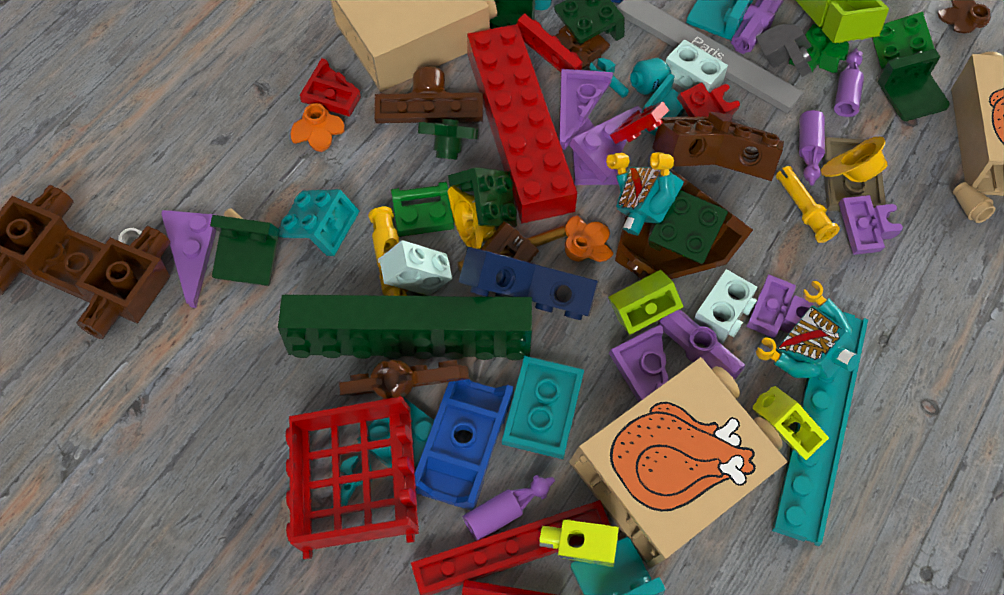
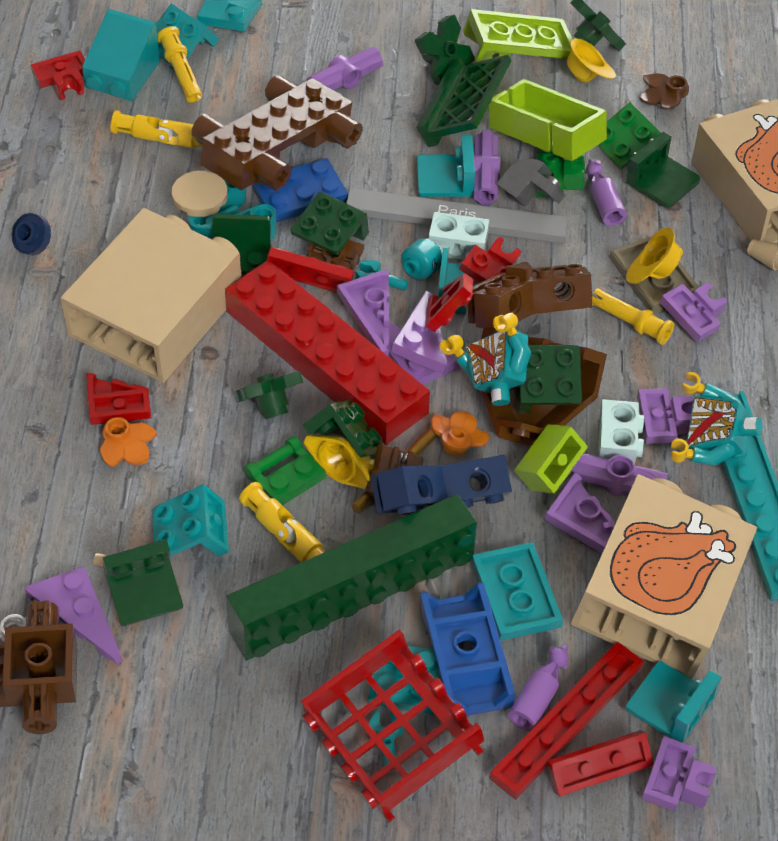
camera: 30 degrees left, 10 degrees down
reddish brown plate [339,360,470,399] -> none
reddish brown plate [375,66,483,123] -> none
light aqua brick [379,240,452,296] -> none
neon yellow torso [539,520,619,567] -> none
neon yellow torso [752,386,829,460] -> none
medium lavender wheel [799,110,825,186] -> none

